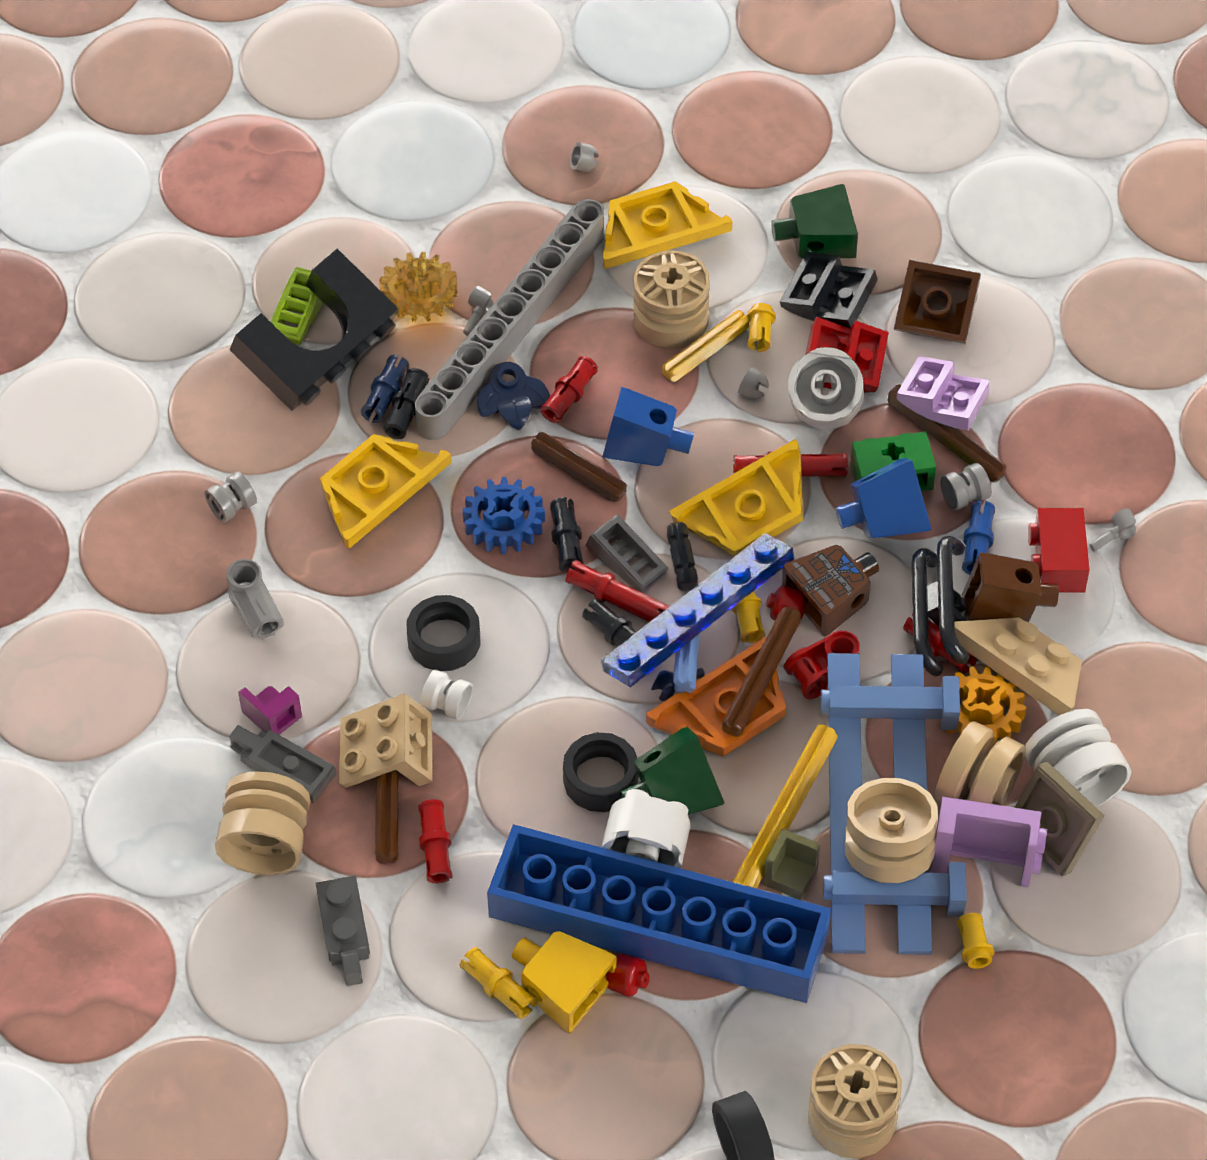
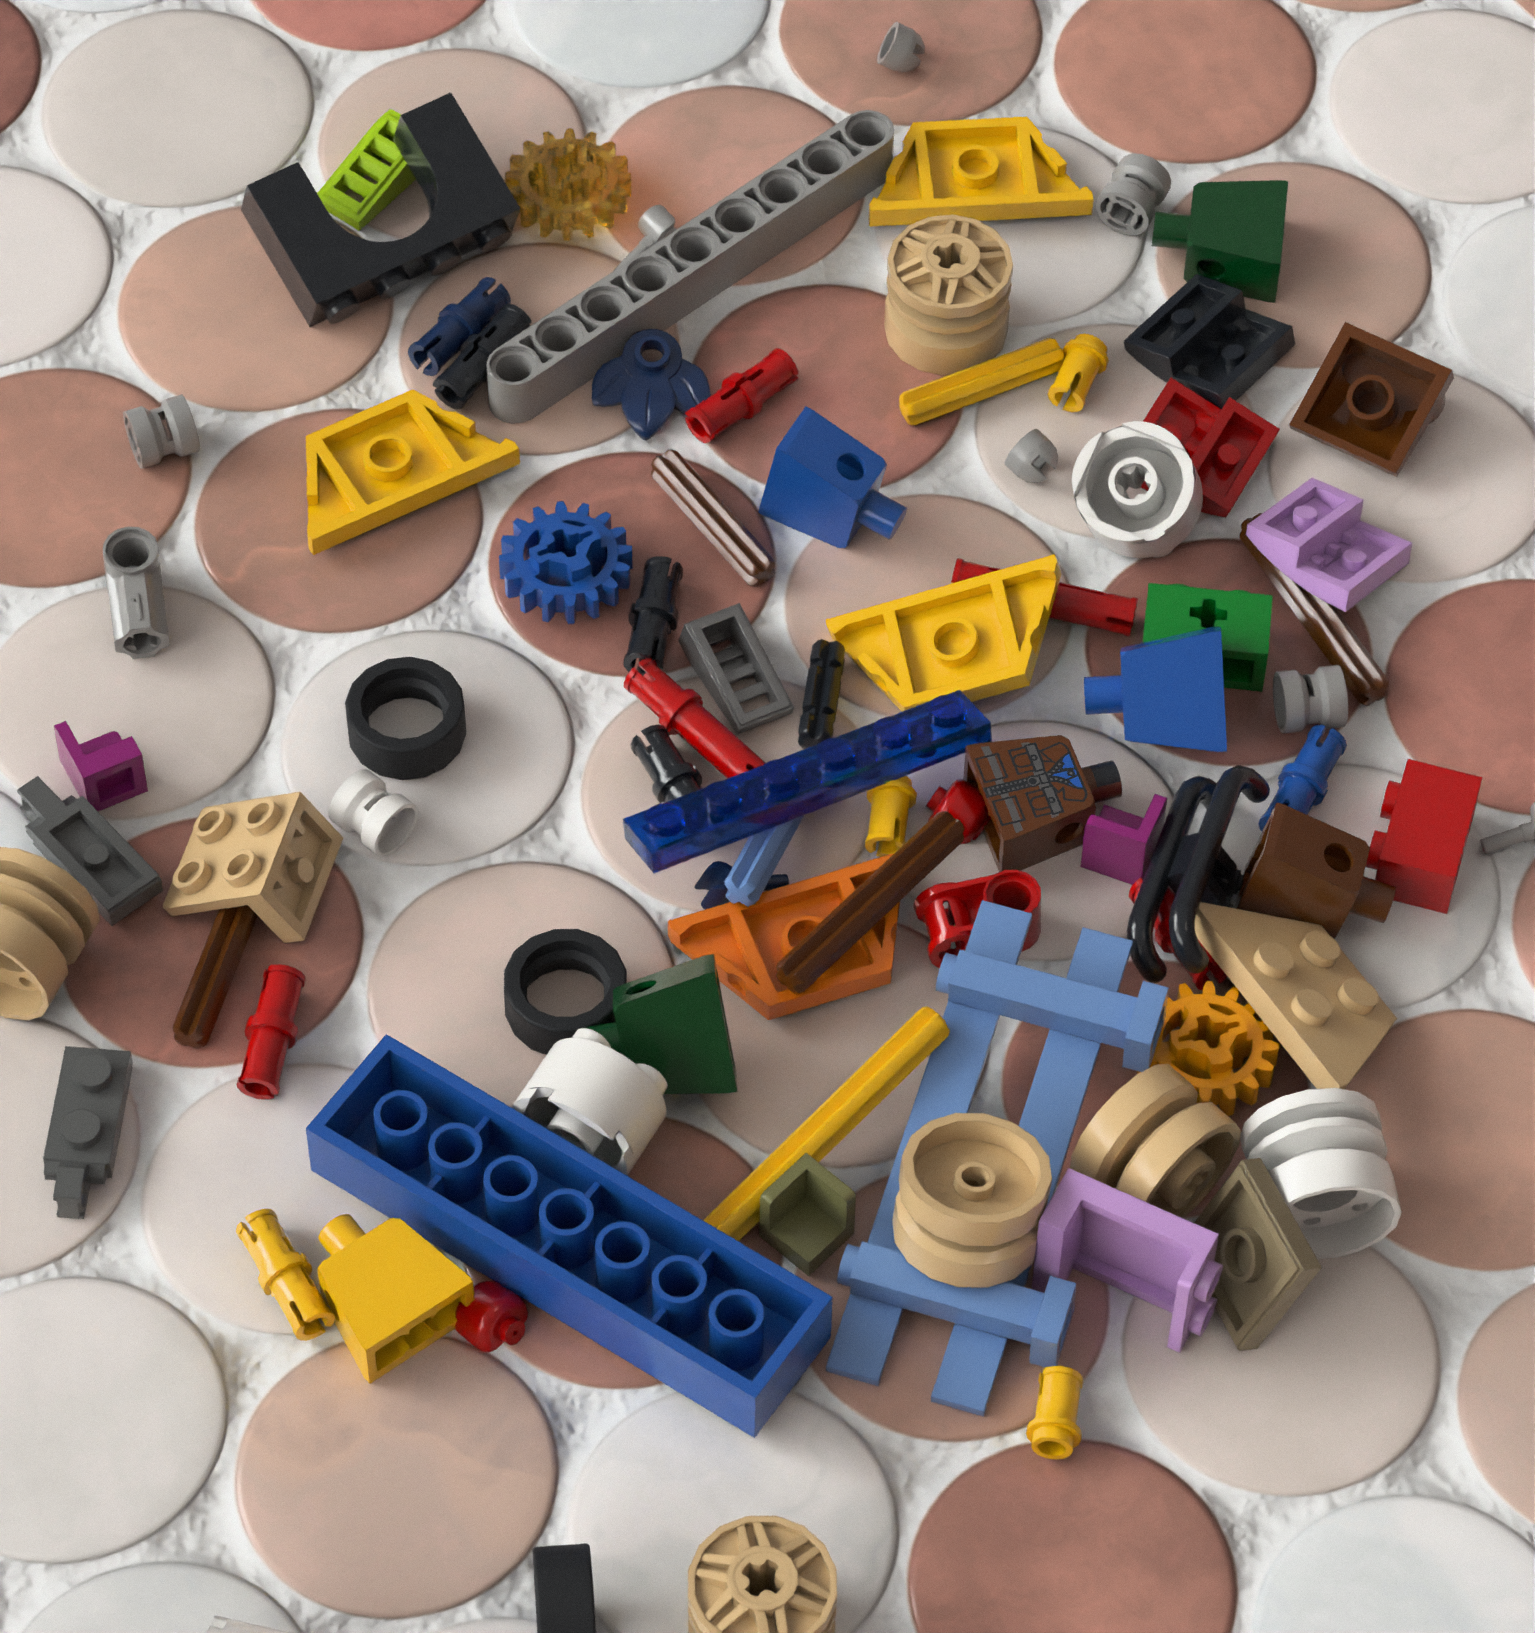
camera: 15 degrees right, 0 degrees up
none -> magenta panel [1080,794,1168,885]
none -> light grey wheel [1095,153,1172,236]

